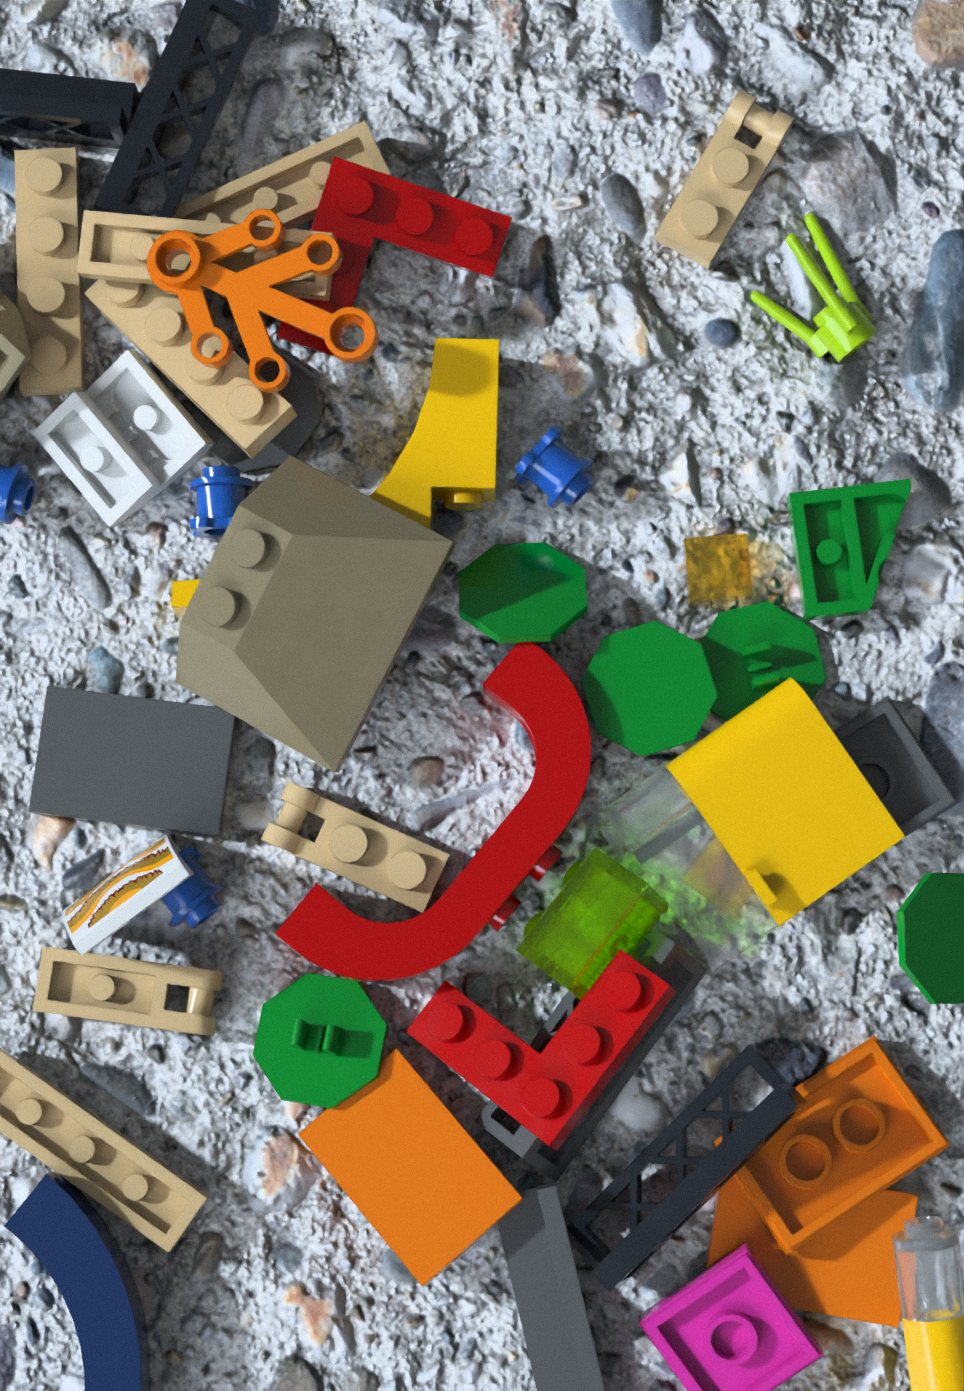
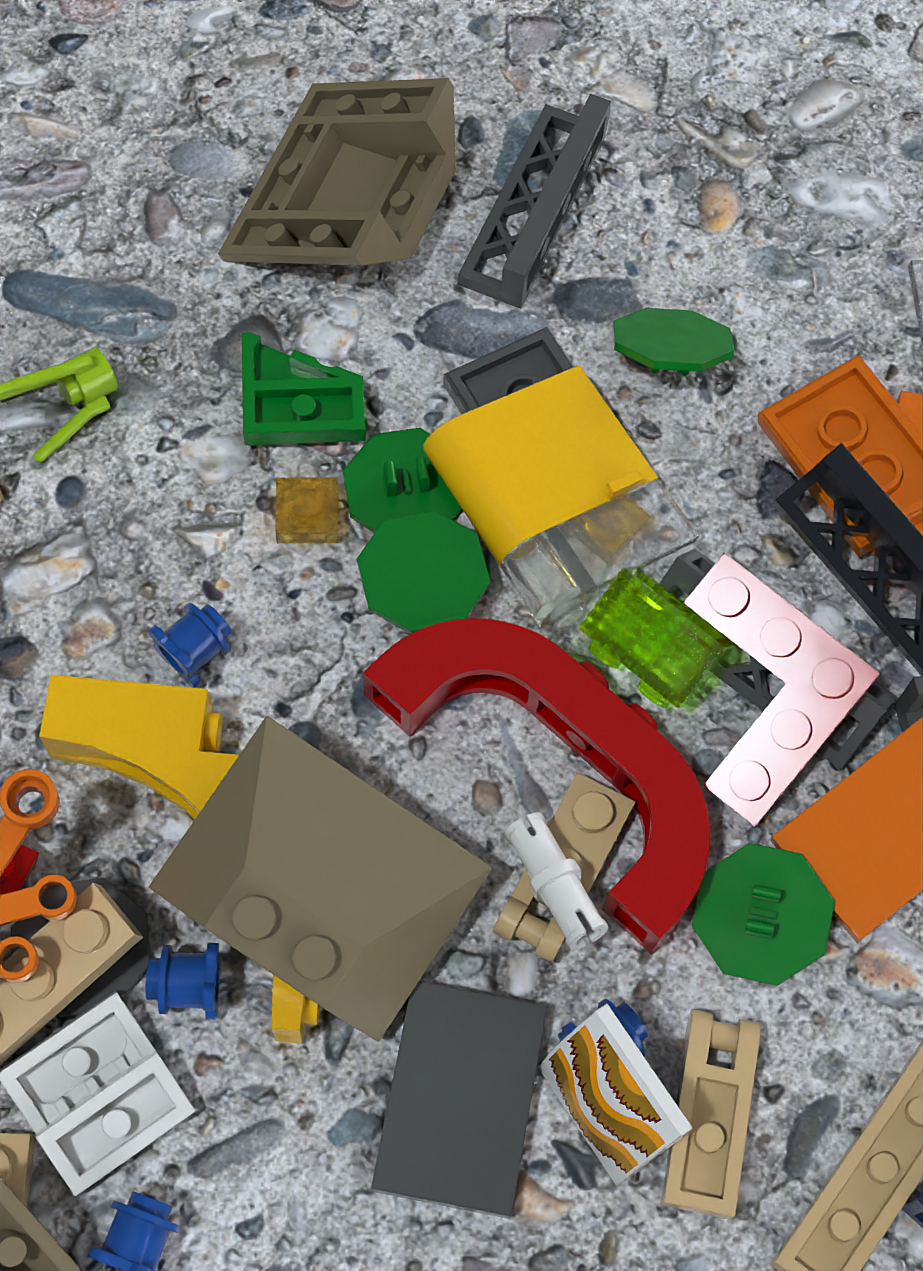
camera: 95 degrees left, 15 degrees down
green piece [458,542,588,643] -> none
none -> white pin [504,812,609,950]

